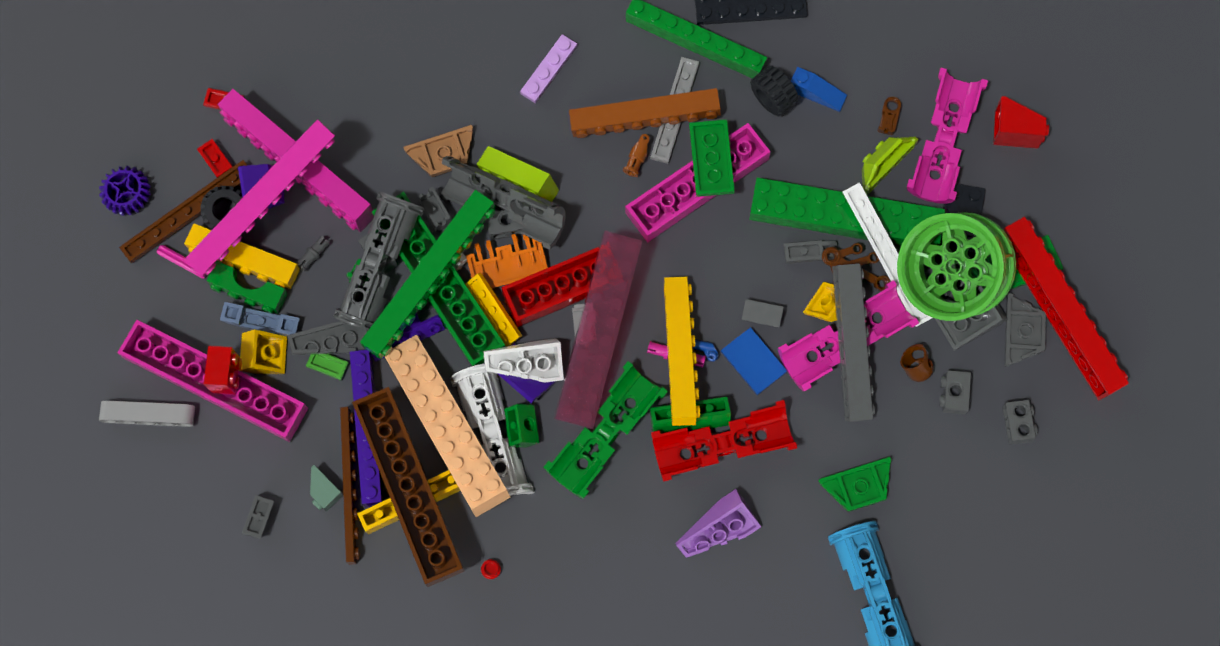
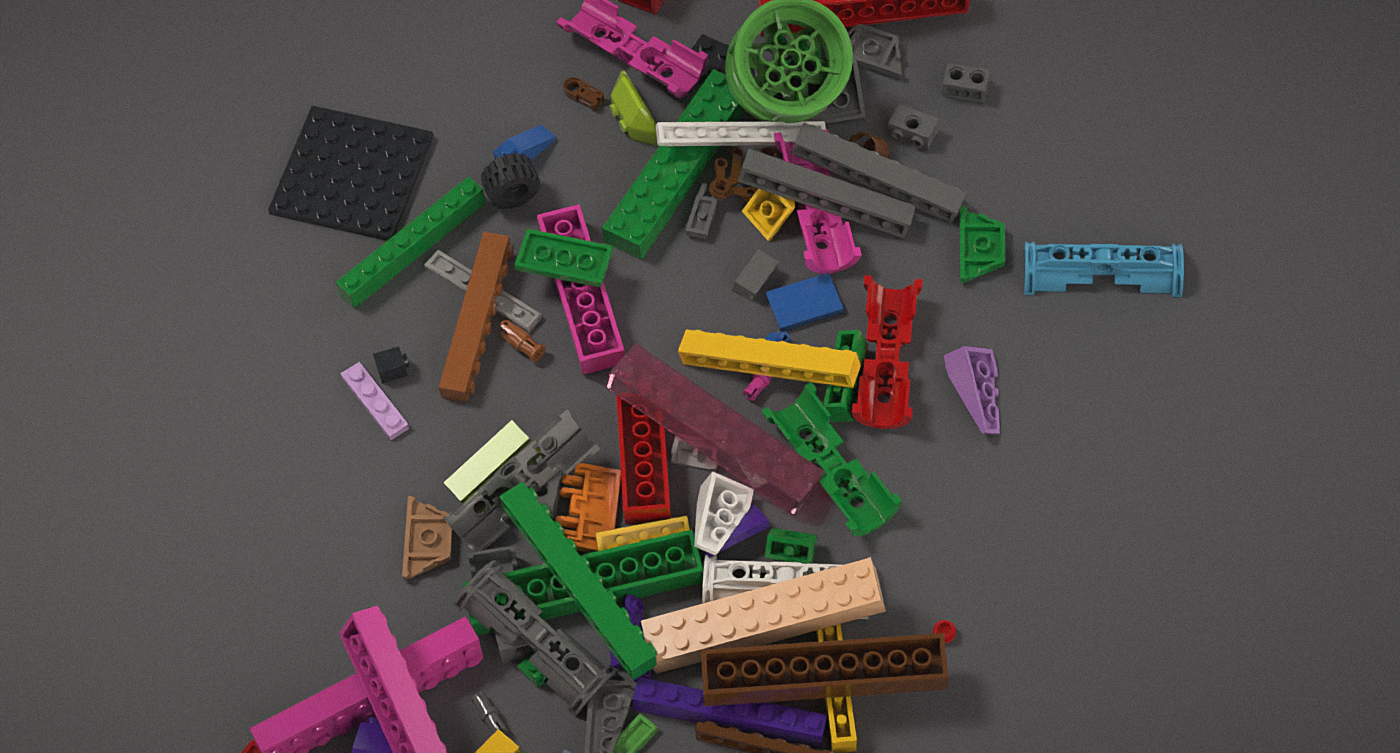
camera: 70 degrees left, 15 degrees down
none -> black brick [373,346,410,383]
none -> dark grey brick [791,123,966,224]

